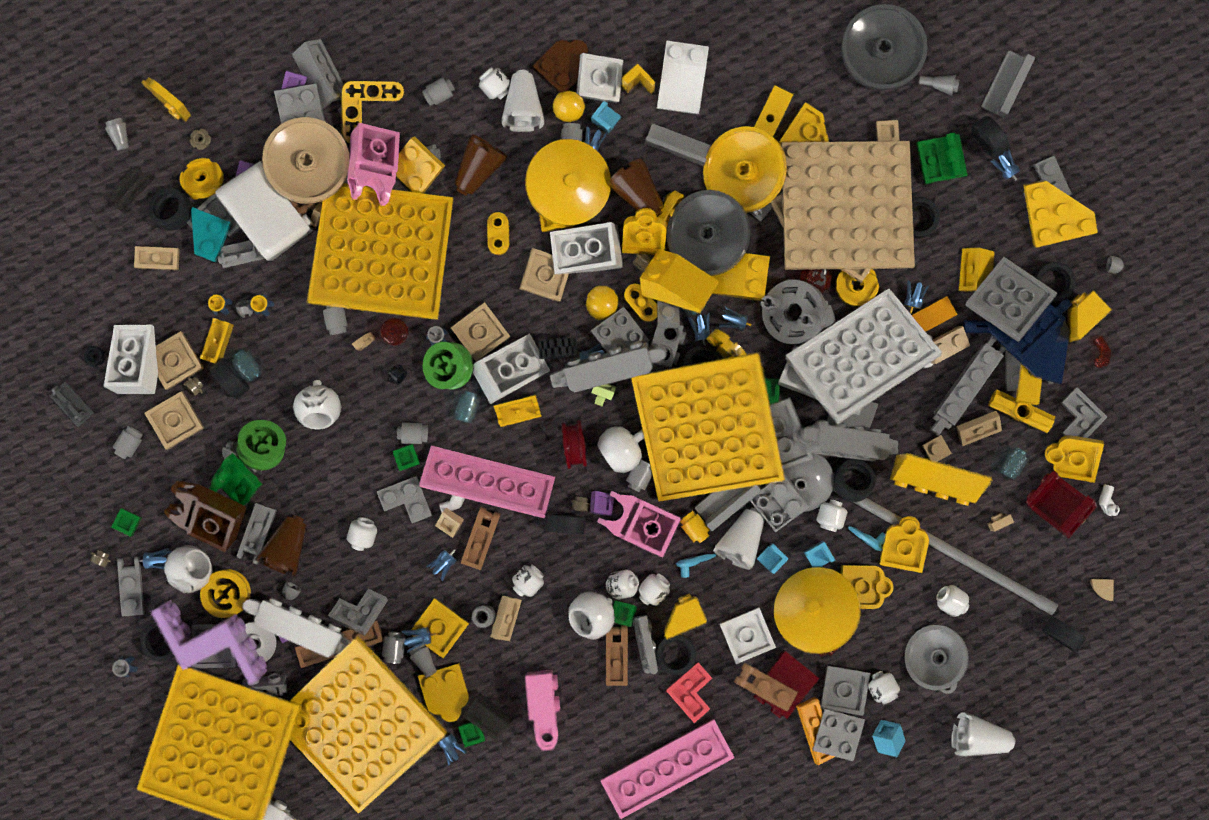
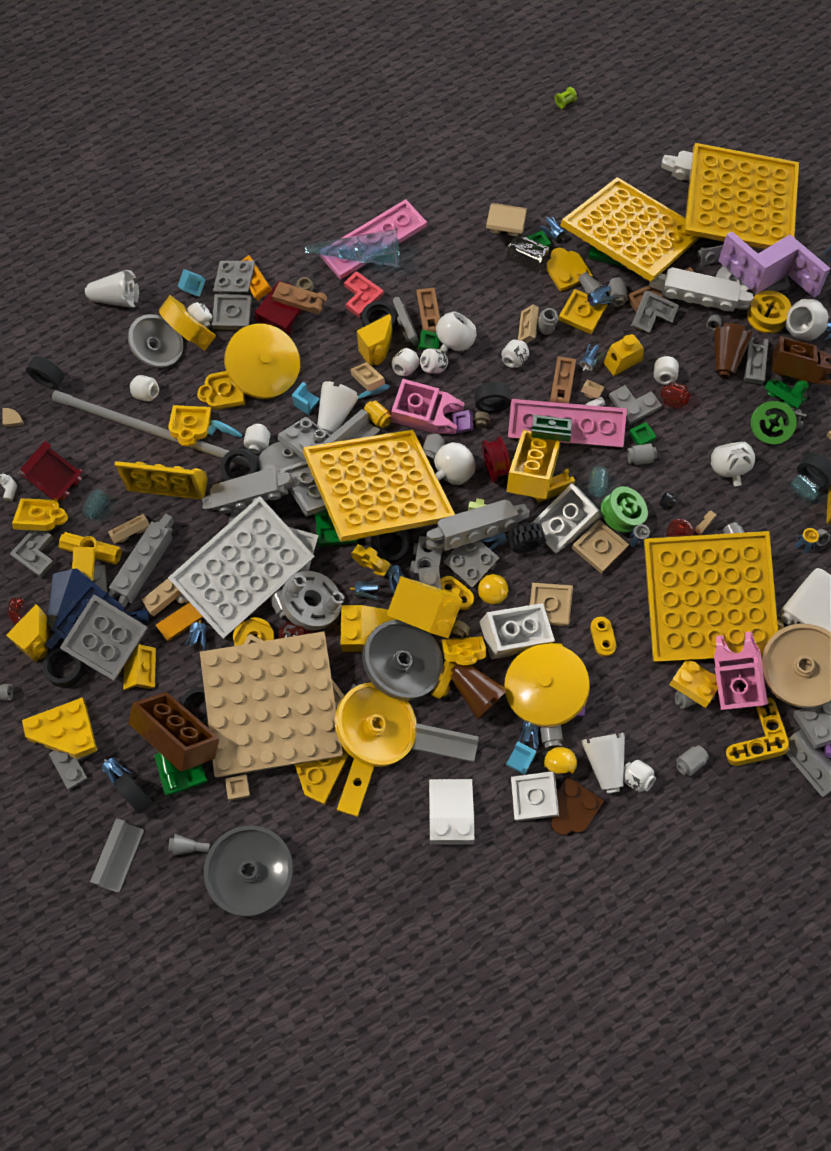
camera: 175 degrees right, 20 degrees down
reddish brown cone [454,134,508,196] -> none
bright pink brick [525,670,560,750] -> none
yellow panel [622,64,655,94] -> none
white plate [720,607,776,664] -> none
medium azure panel [804,541,835,568] -> none
tan plate [922,435,952,462] -> none
tan plate [987,512,1014,531] -> none
none -> reddish brown brick [128,692,220,772]
none -> yellow arch [159,295,216,351]
none -> dark tan plate [296,277,314,292]
none -> clear light blue wedge [305,229,399,268]
none -> tan plate [350,362,385,391]
none -> tan slope [486,203,527,236]
none -> yellow brick [507,430,560,499]
none -> dark green plate [531,415,572,442]
none -> yellow torso [603,334,644,376]
none -> clear red head [660,381,691,409]

